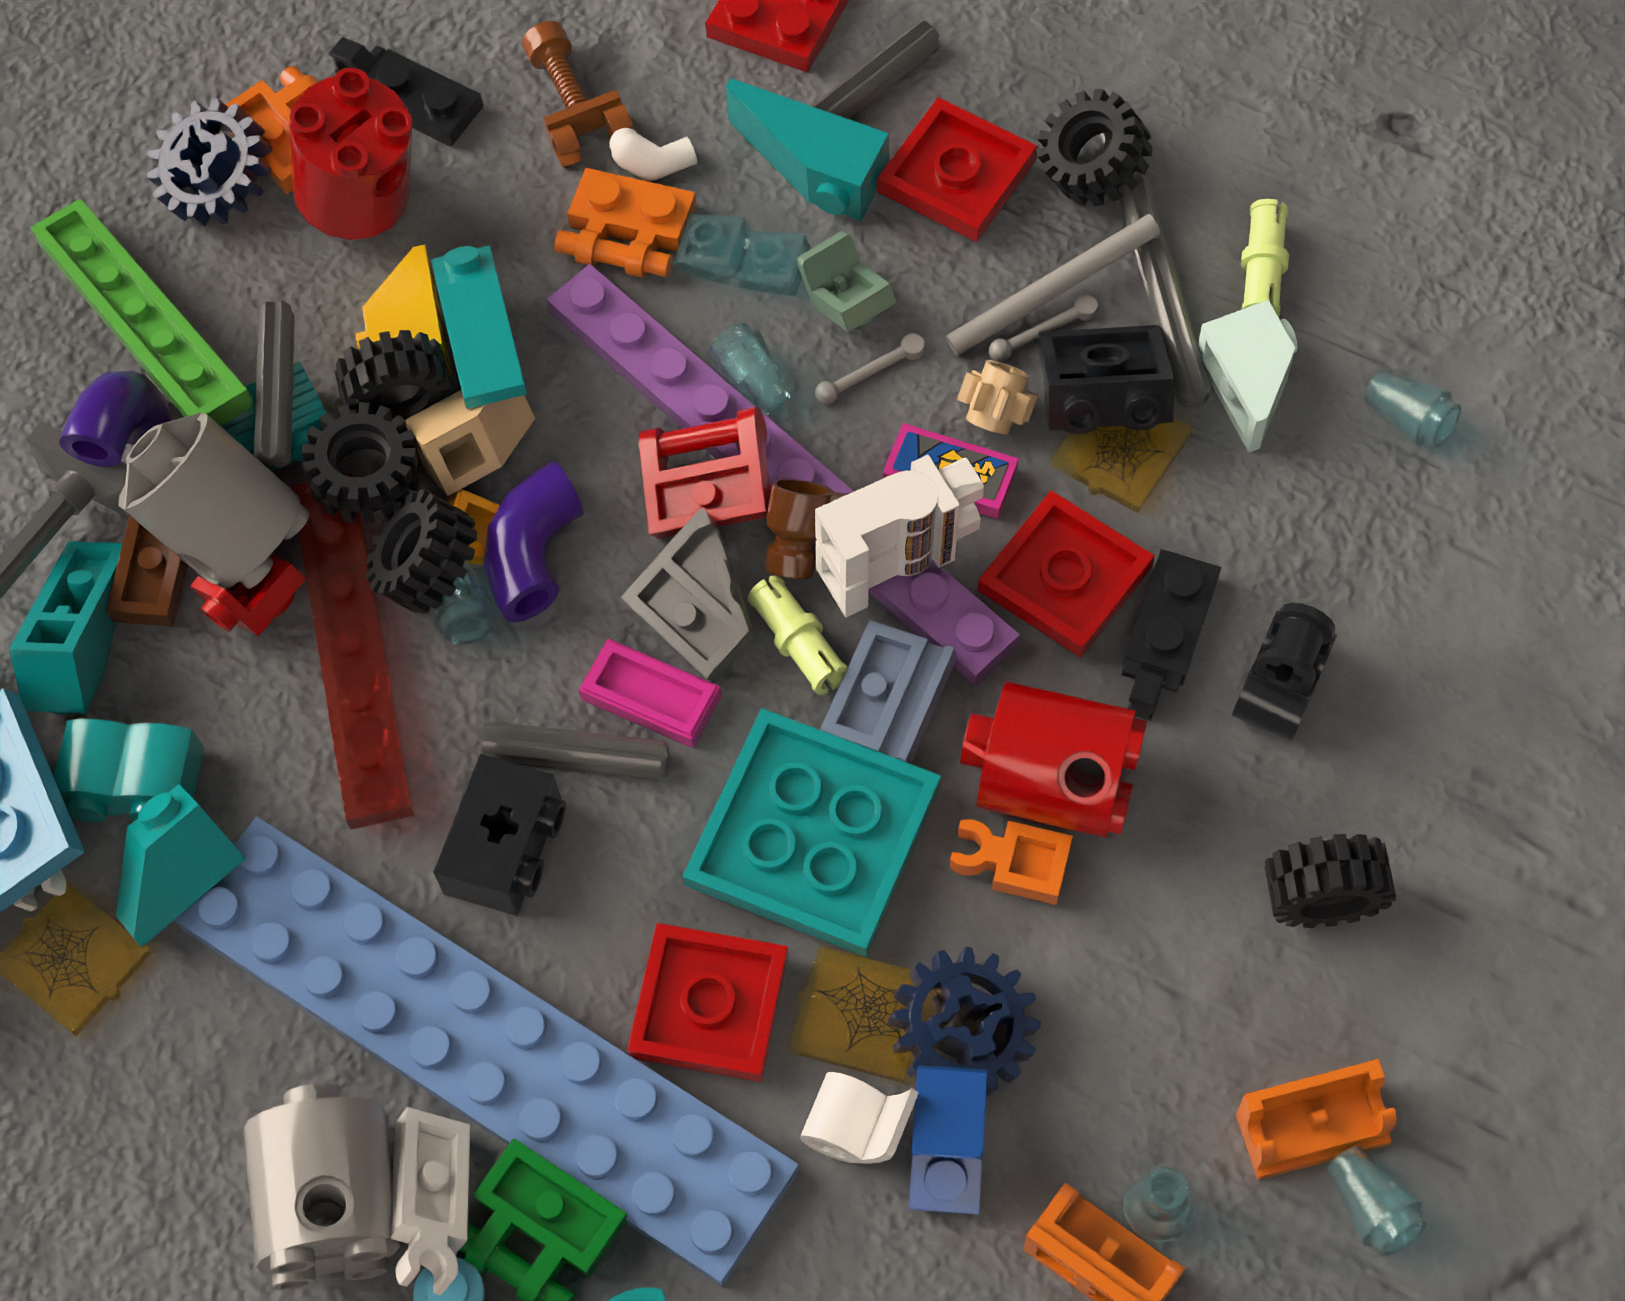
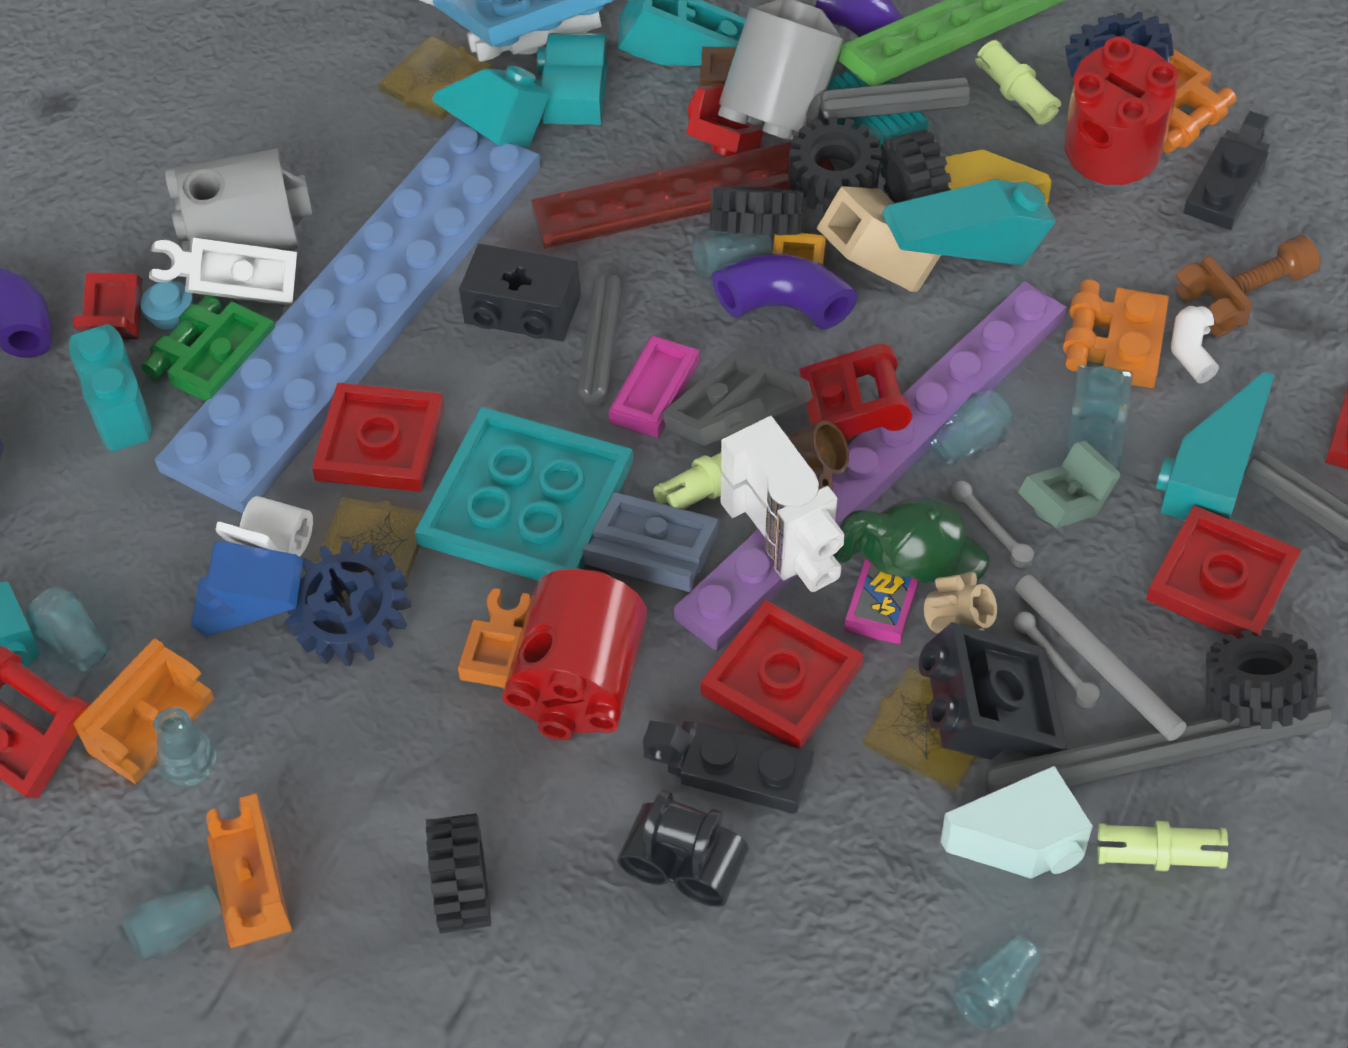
camera: 85 degrees right, 10 degrees down
none -> dark green hair [833,497,989,583]
none -> yellowish green pin [975,40,1061,125]

